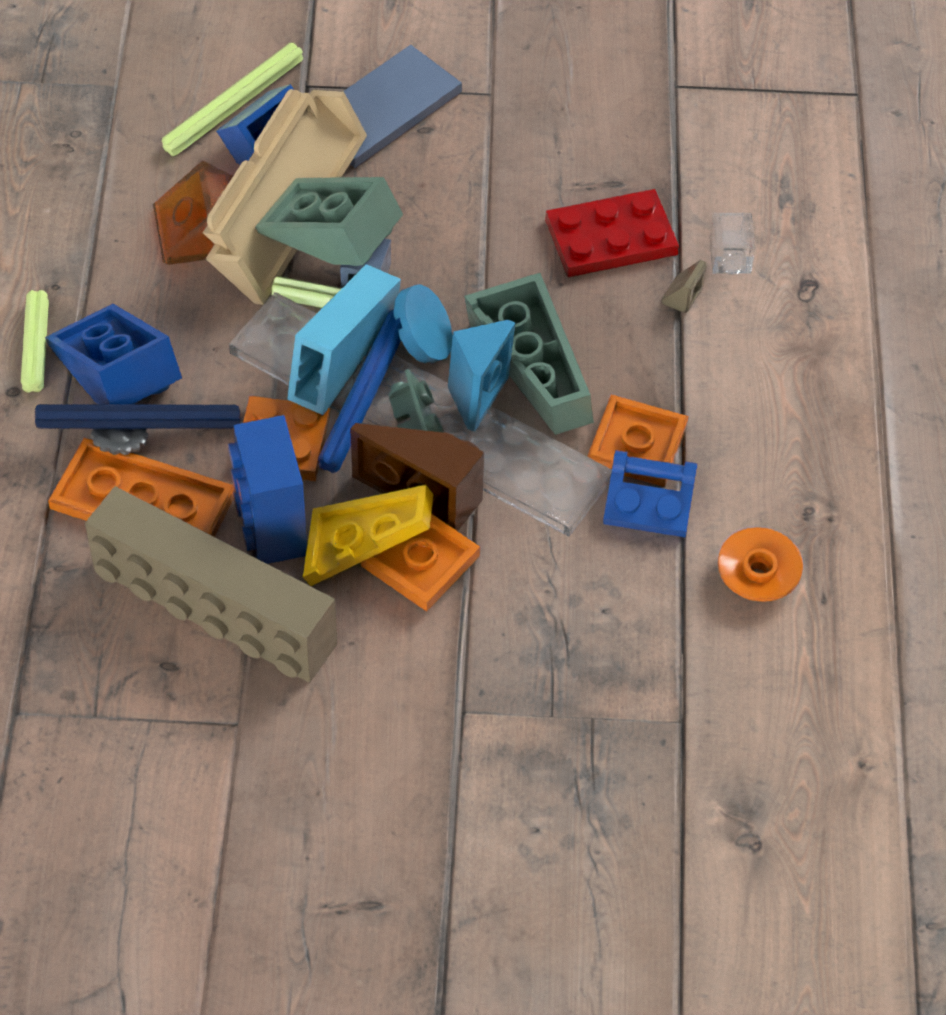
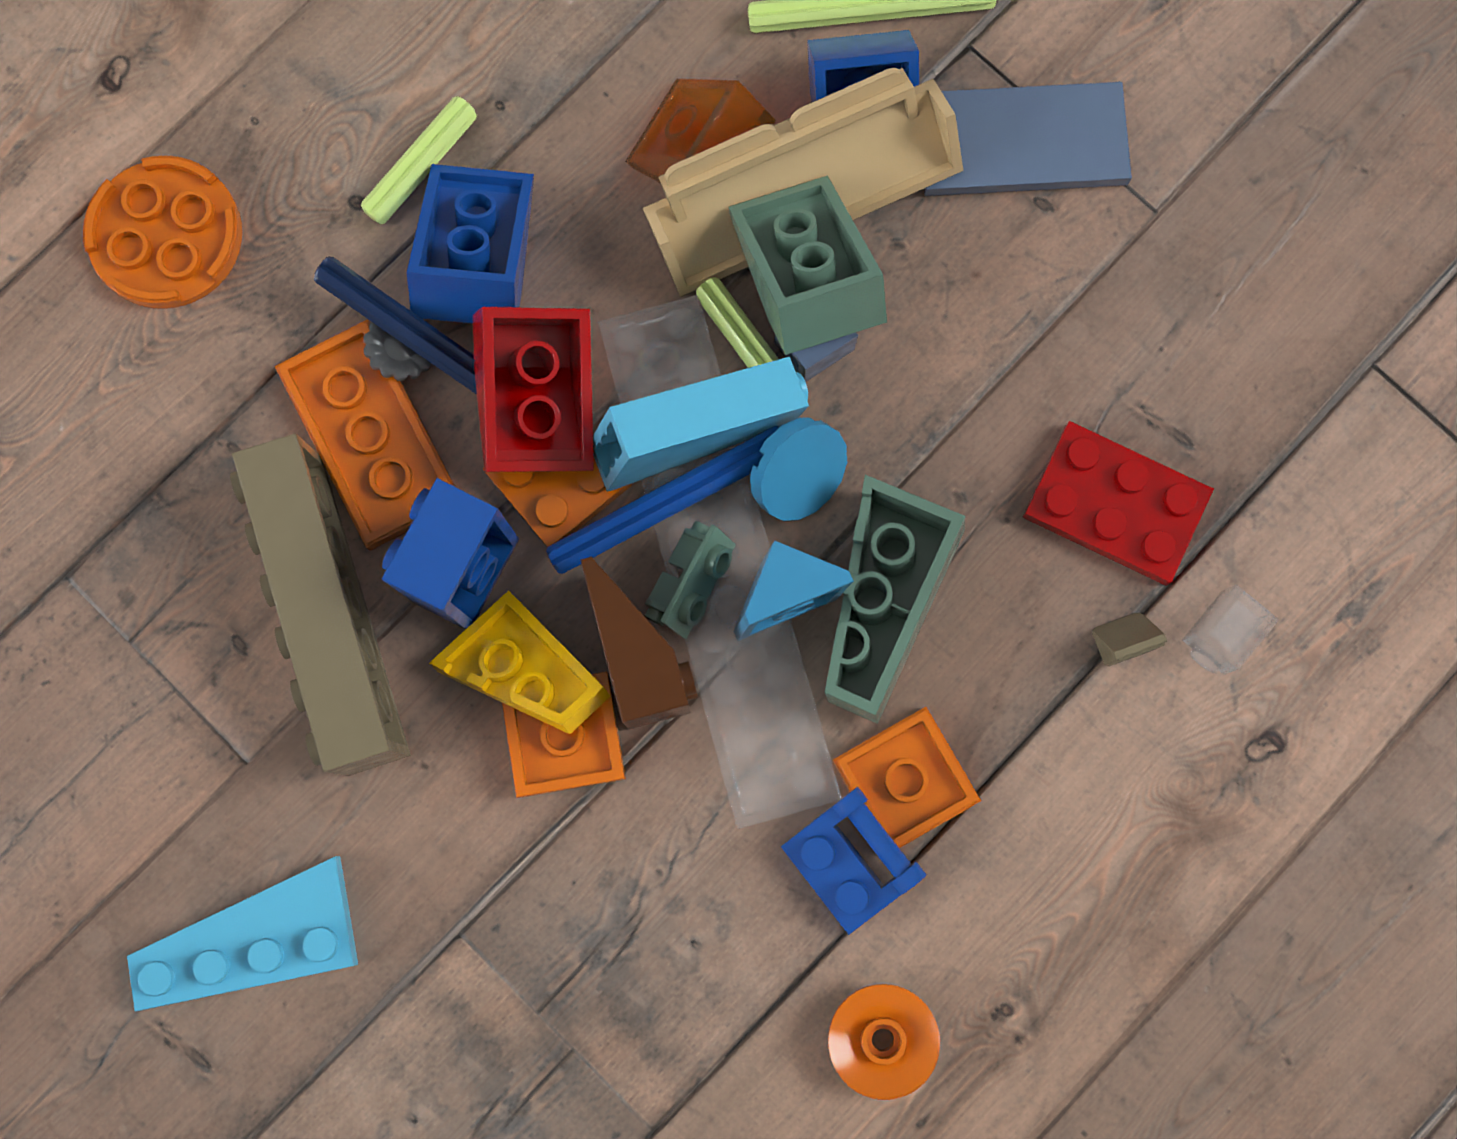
camera: 45 degrees right, 25 degrees up
none -> medium azure wing [127,856,358,1012]
none -> red slope [473,307,594,472]

